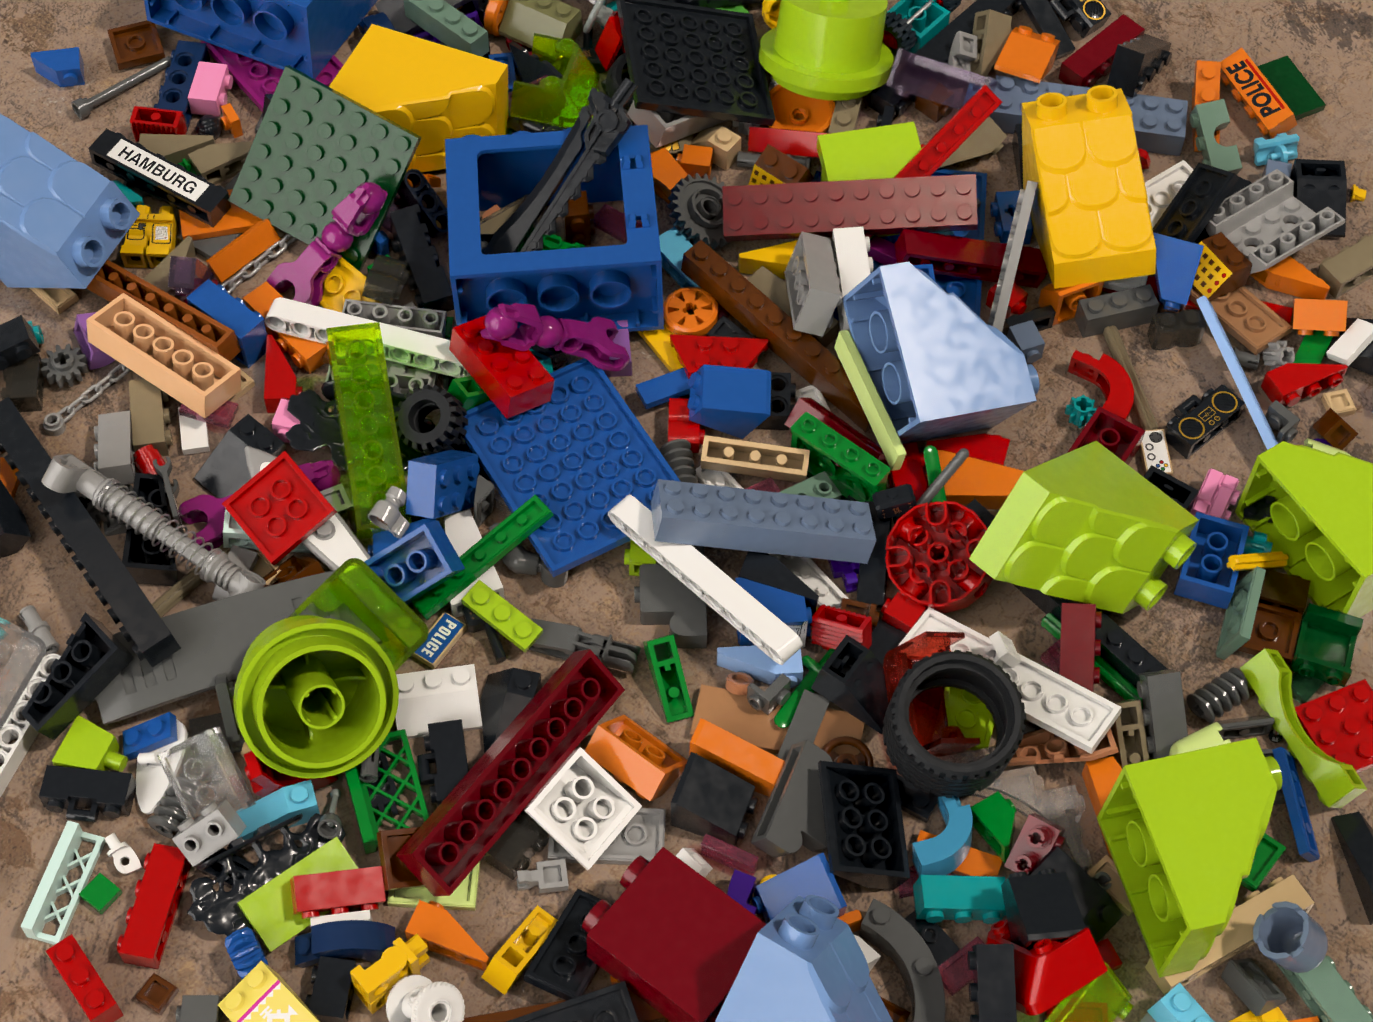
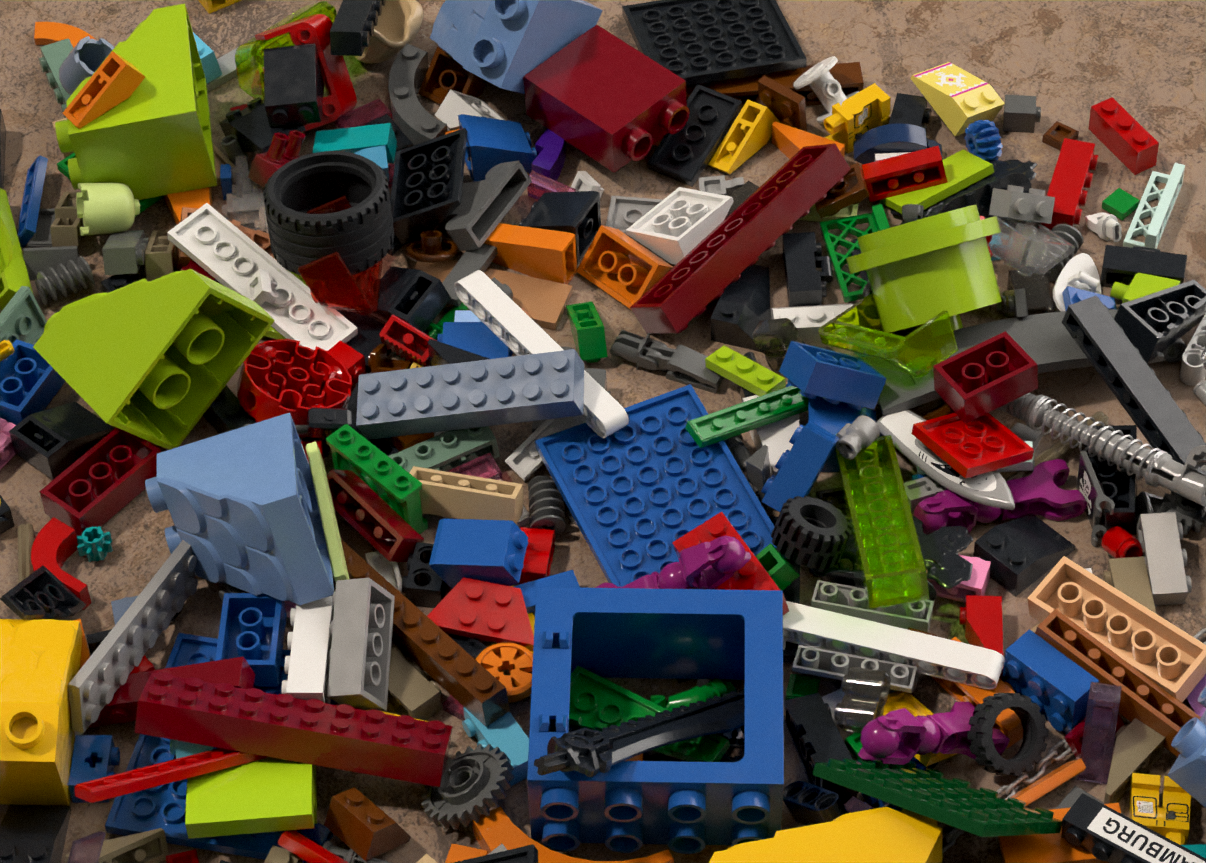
camera: 170 degrees left, 10 degrees down
tile [1139,429,1173,476] -> none
none -> black wedge [0,565,86,620]
none -> orange slope [62,51,145,129]
none -> blue tile [220,164,234,200]
none -> clear smoke brick [752,318,805,374]
none -> reddish brown plate [758,75,807,132]
none -> dark red brick [933,331,1038,424]
none -> black tyre [967,693,1048,776]

